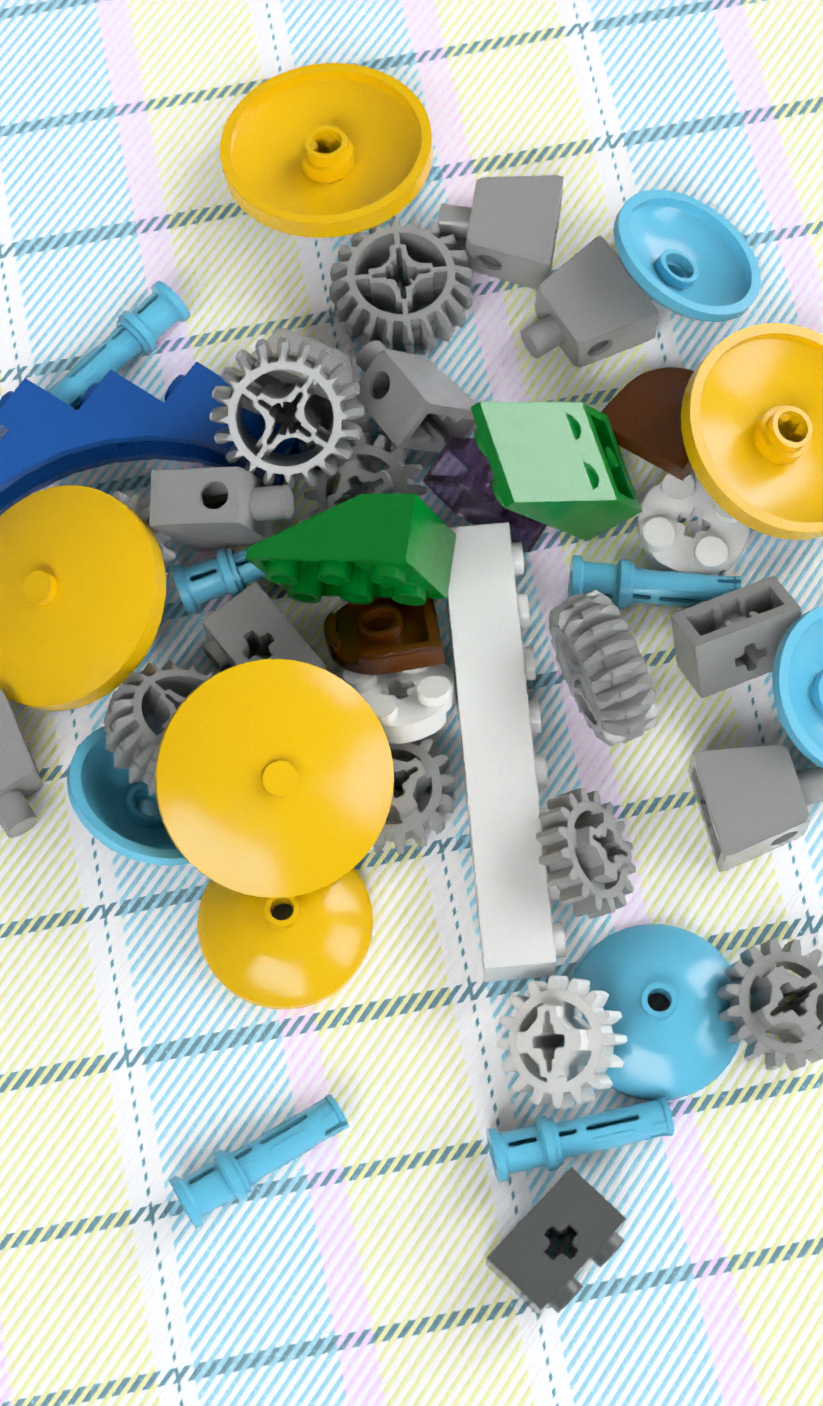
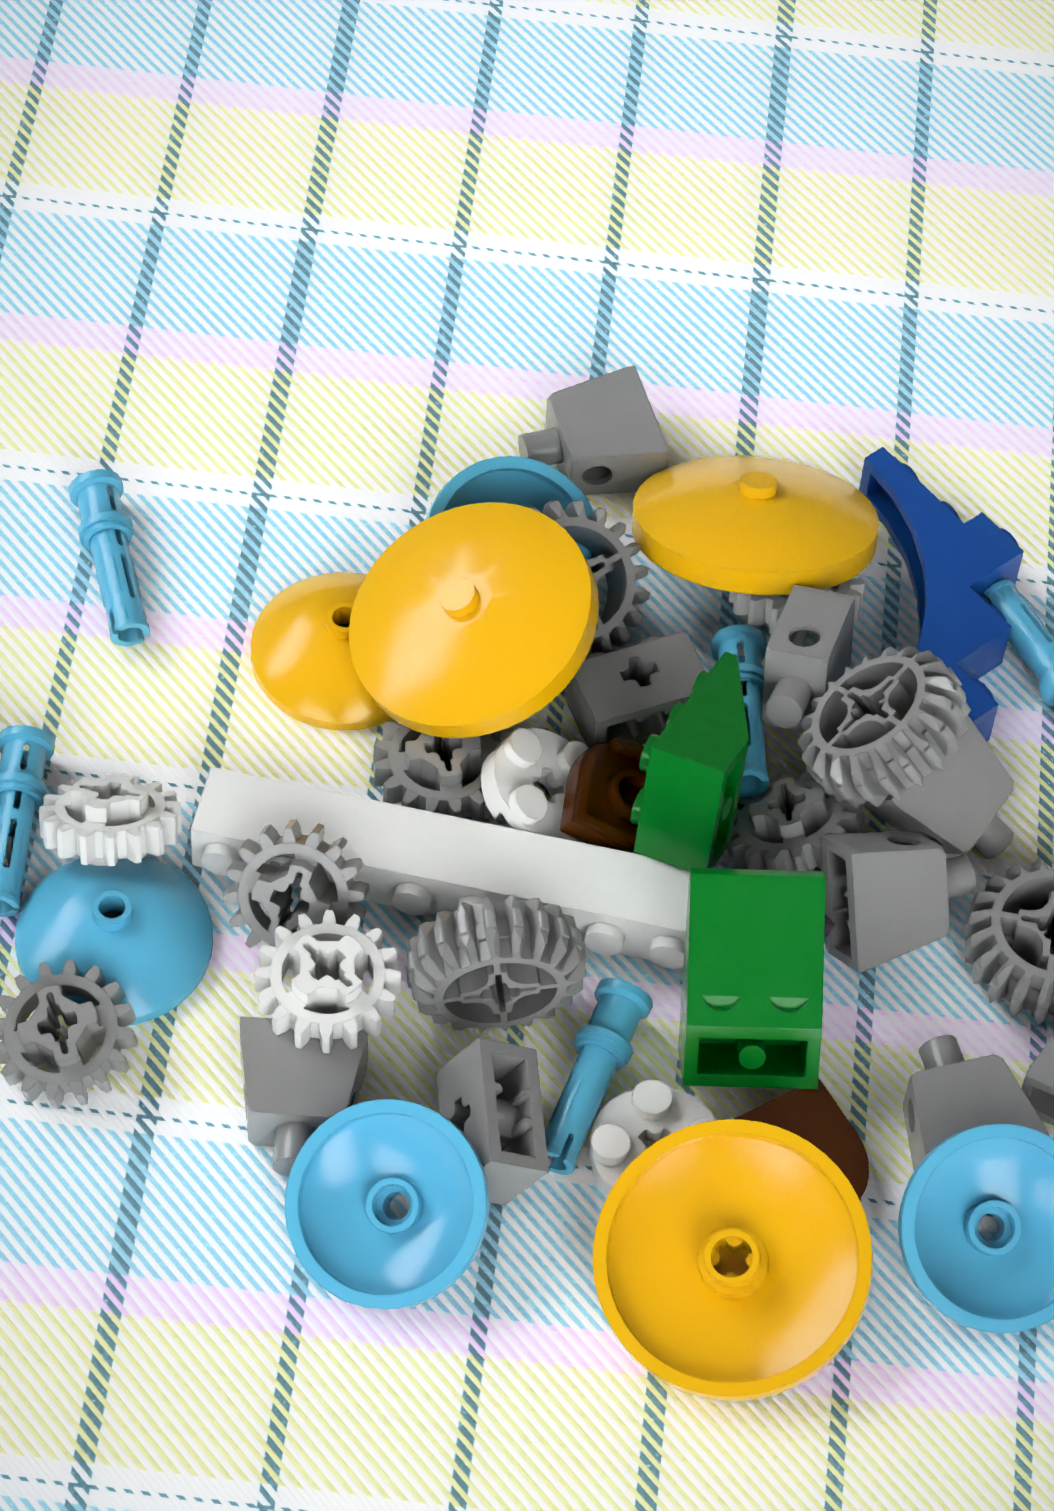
camera: 100 degrees right, 15 degrees down
none -> white gear [254,910,401,1053]

